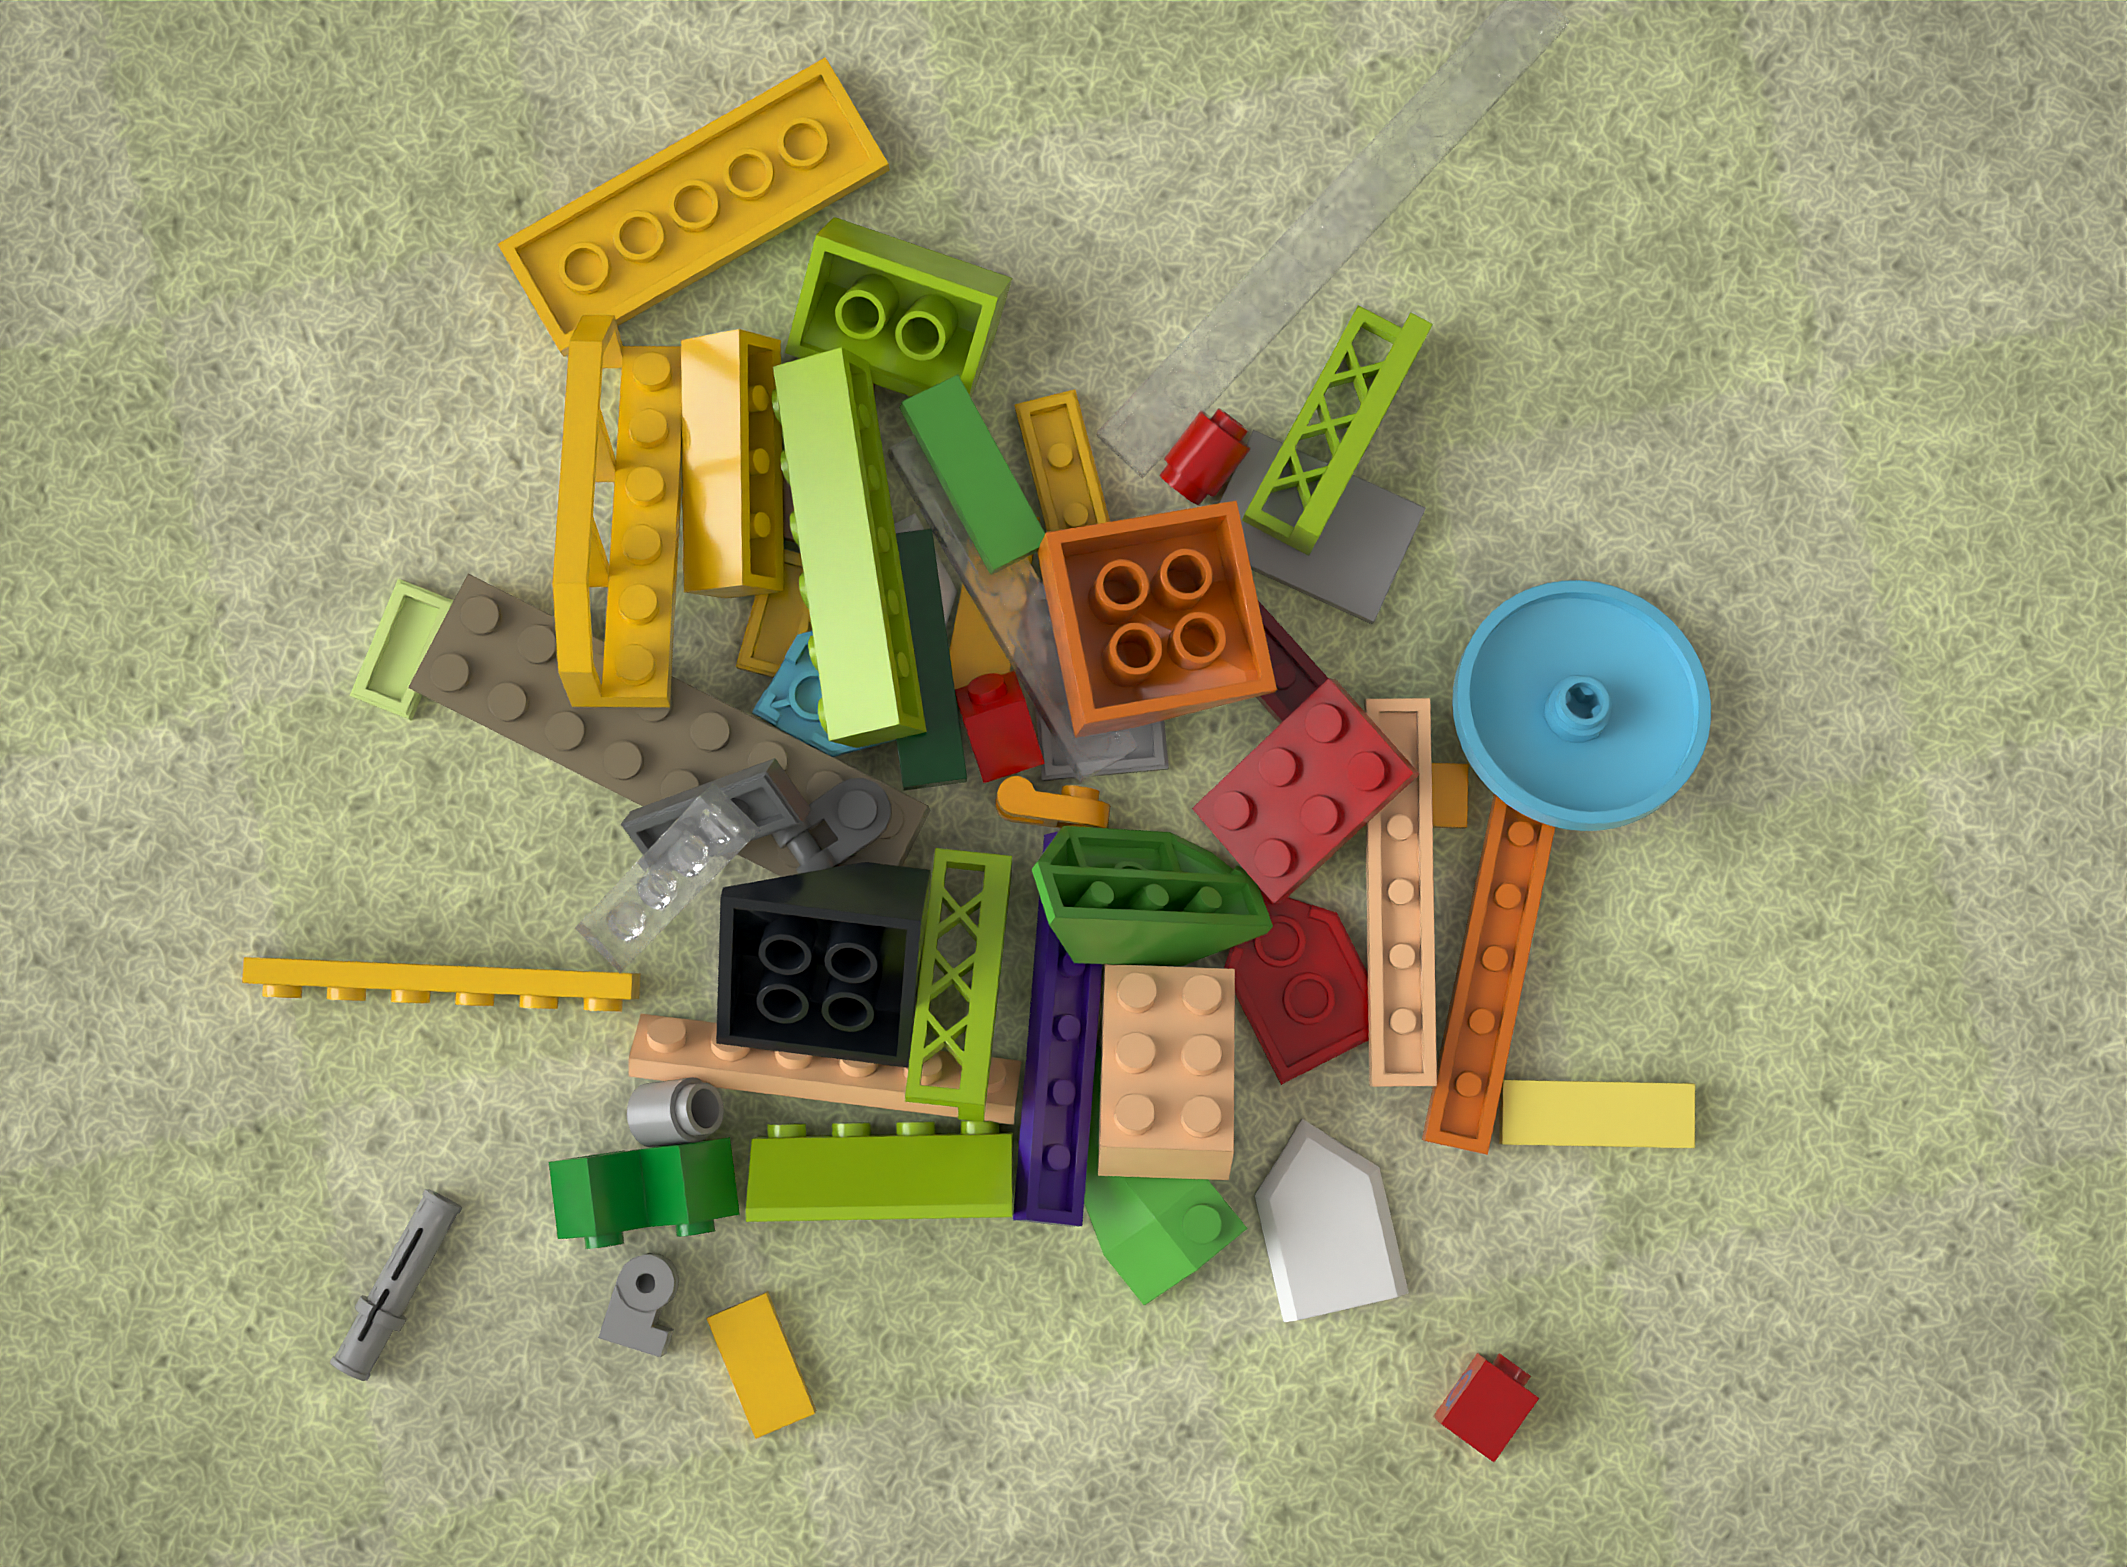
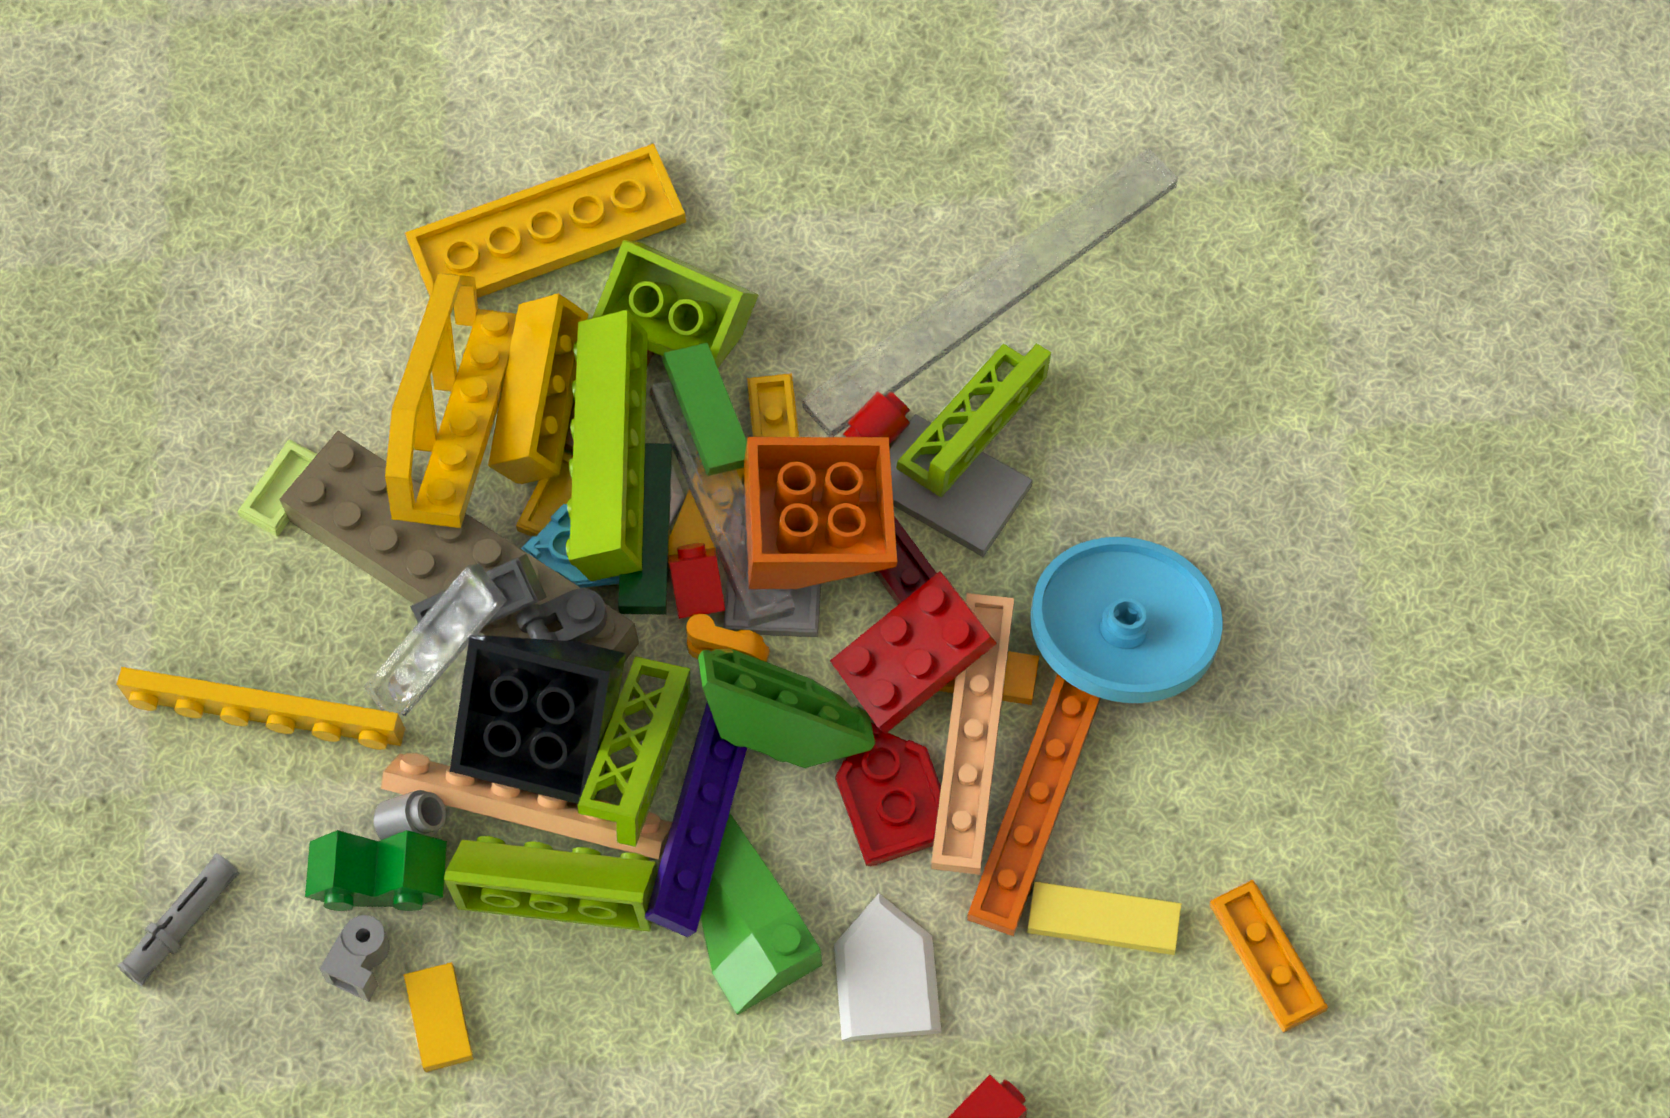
camera: 15 degrees right, 20 degrees down
light nougat brick [1098,964,1235,1180] -> none
none -> light orange tile [1209,880,1328,1033]

